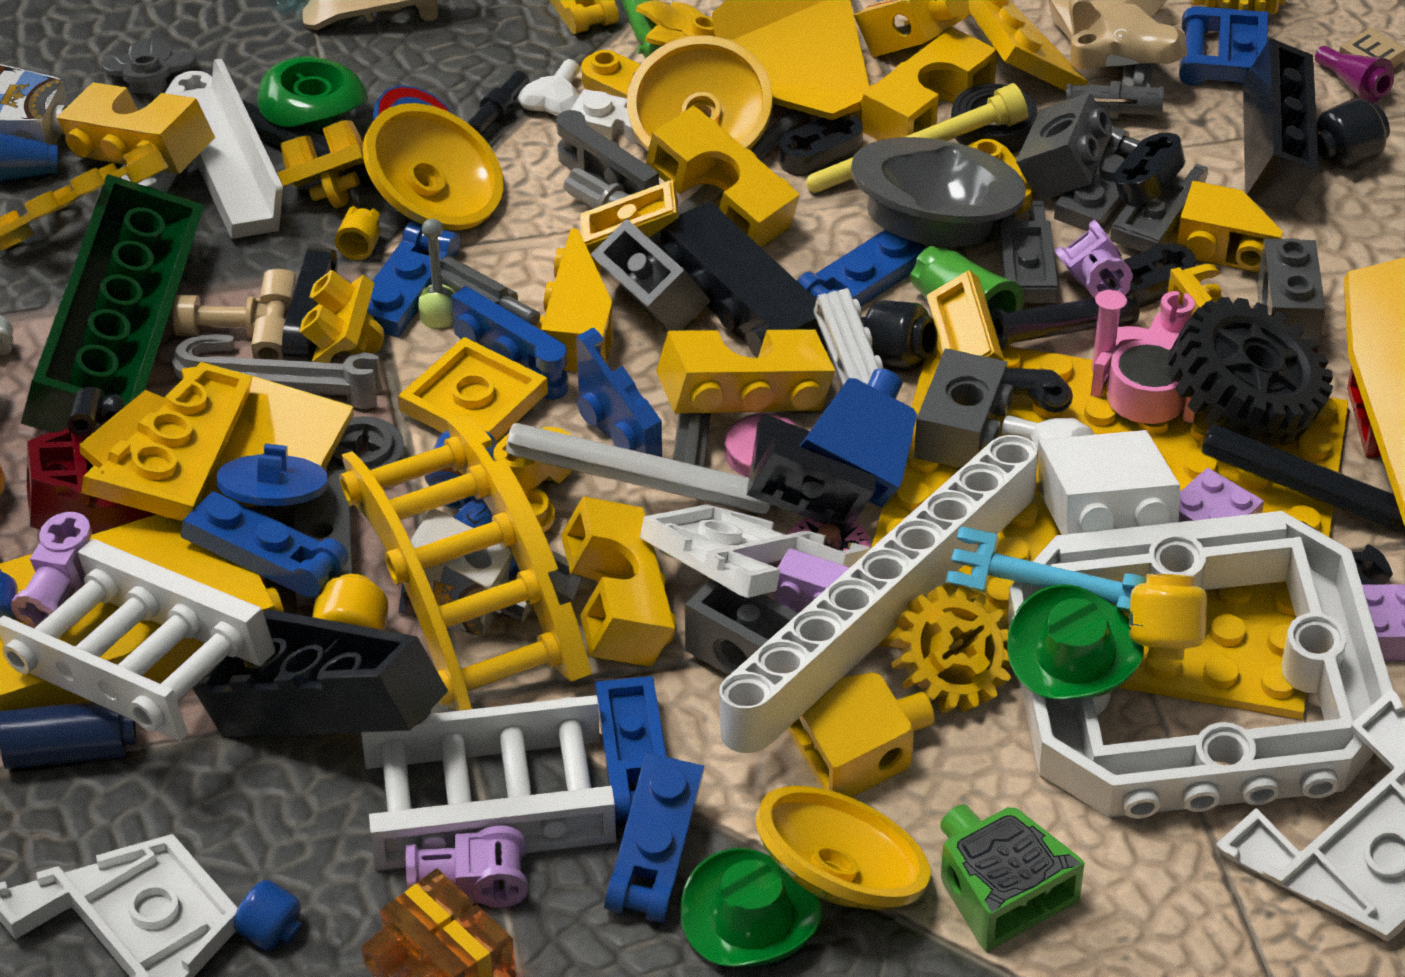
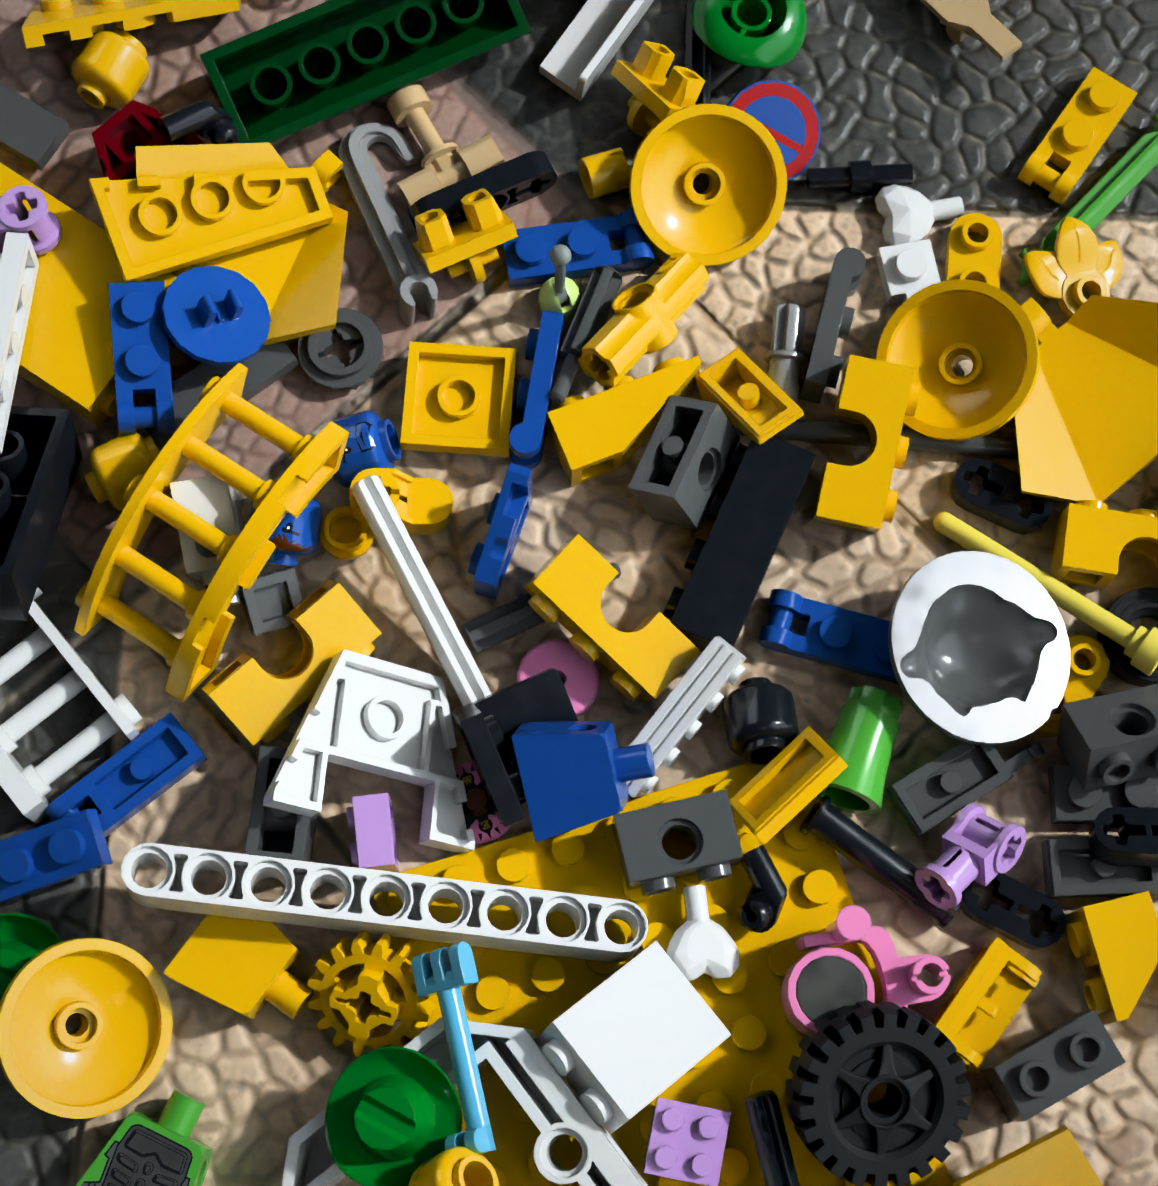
camera: 55 degrees right, 30 degrees up
none -> yellow piece [578,252,710,386]

